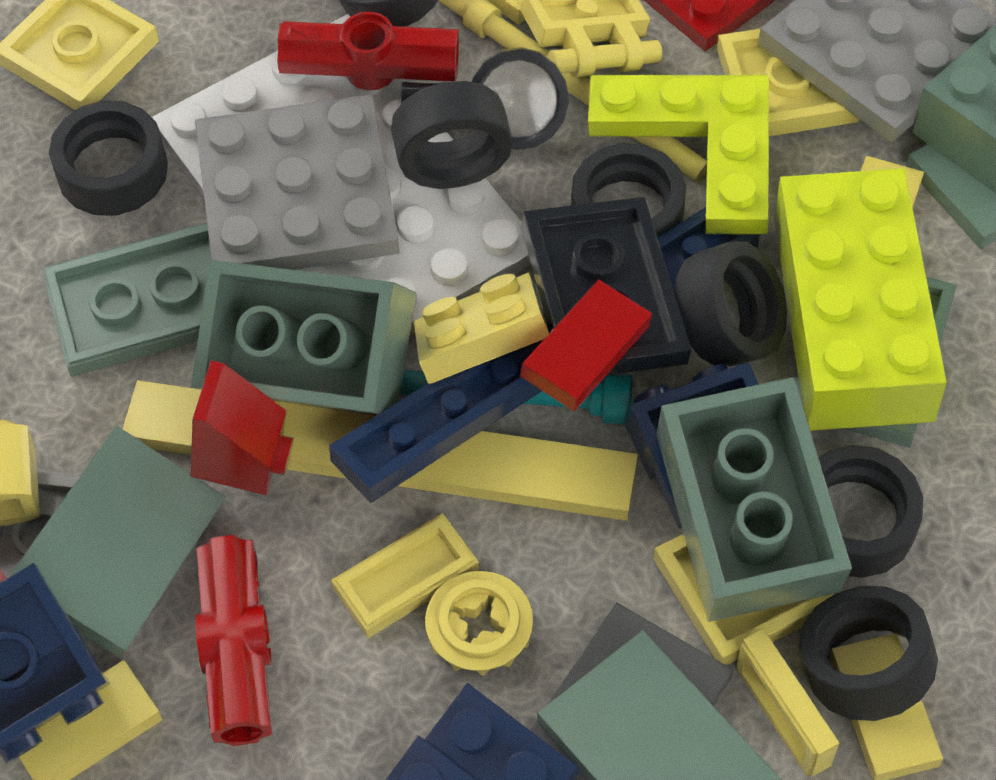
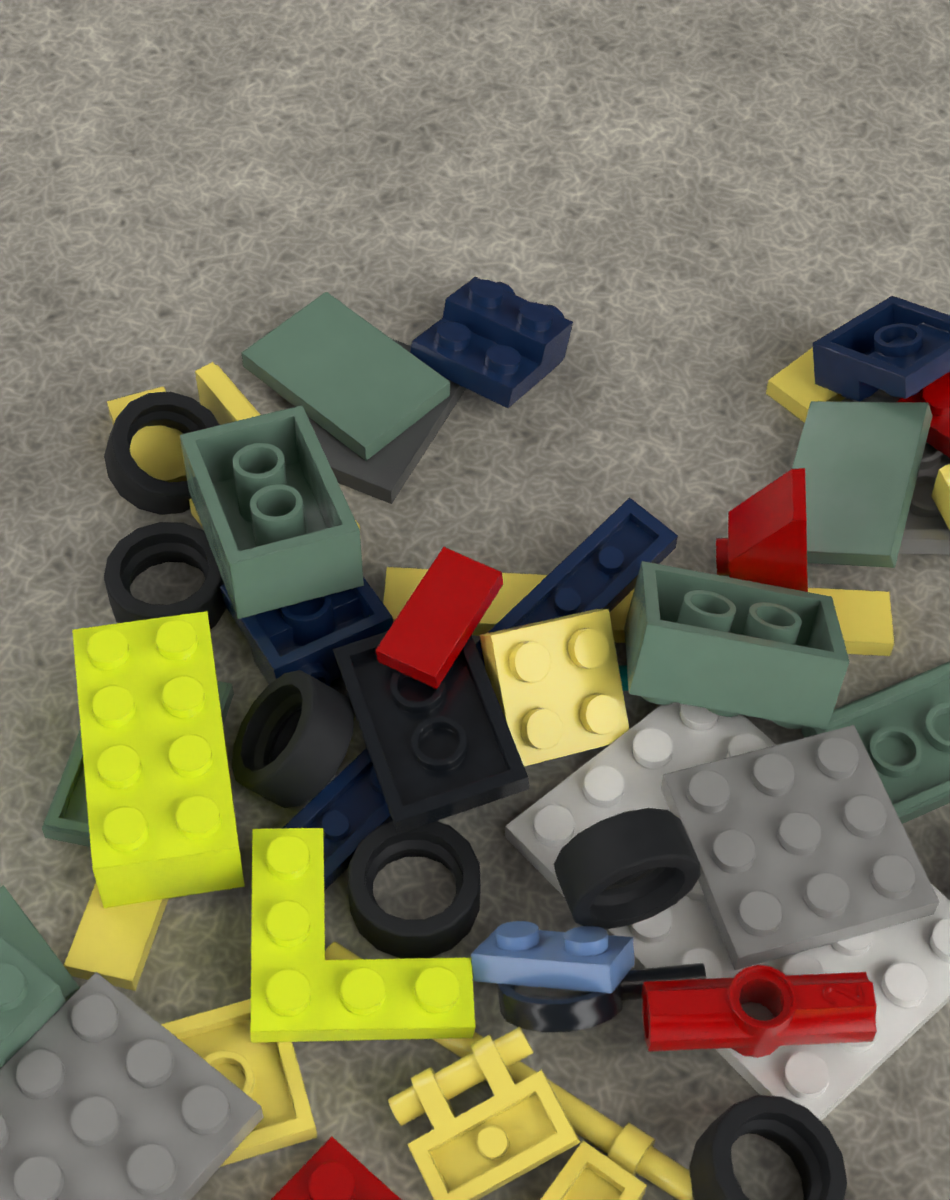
camera: 170 degrees right, 5 degrees down
red piece [195,535,272,746] -> none
light yellow tile [331,513,479,638] -> none
light yellow gear [425,571,533,676] -> none
none -> medium blue plate [471,921,635,994]

